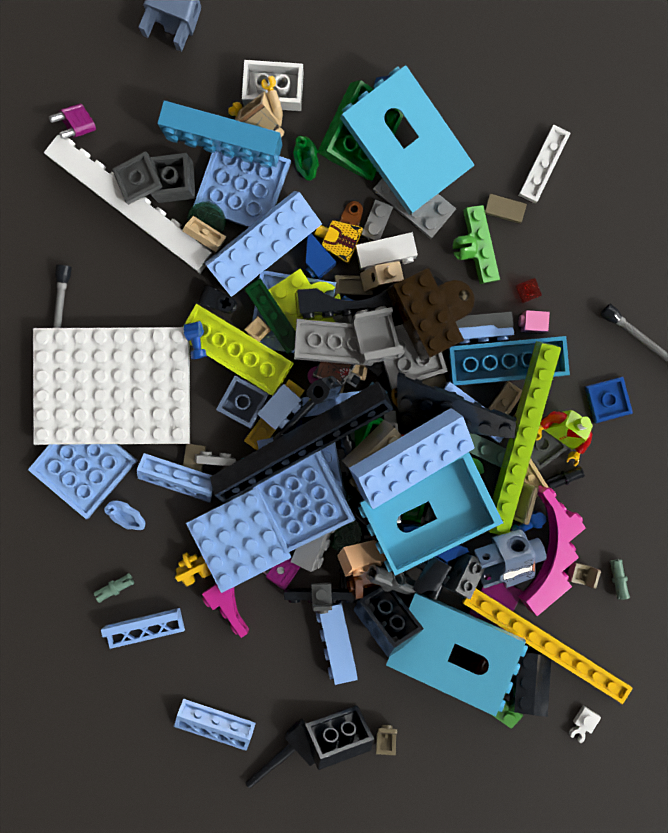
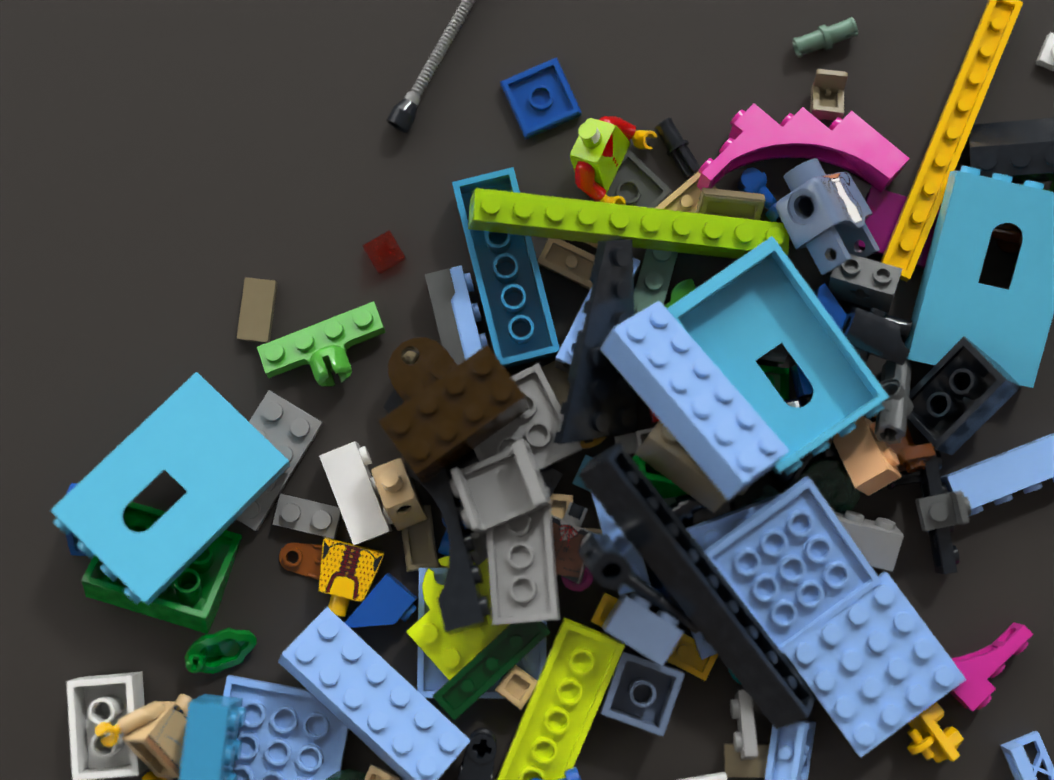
camera: 95 degrees left, 5 degrees down
magenta piece [263,558,300,590] -> none
white plate [518,125,570,204] -> none
bright pink brick [518,310,550,333] -> none

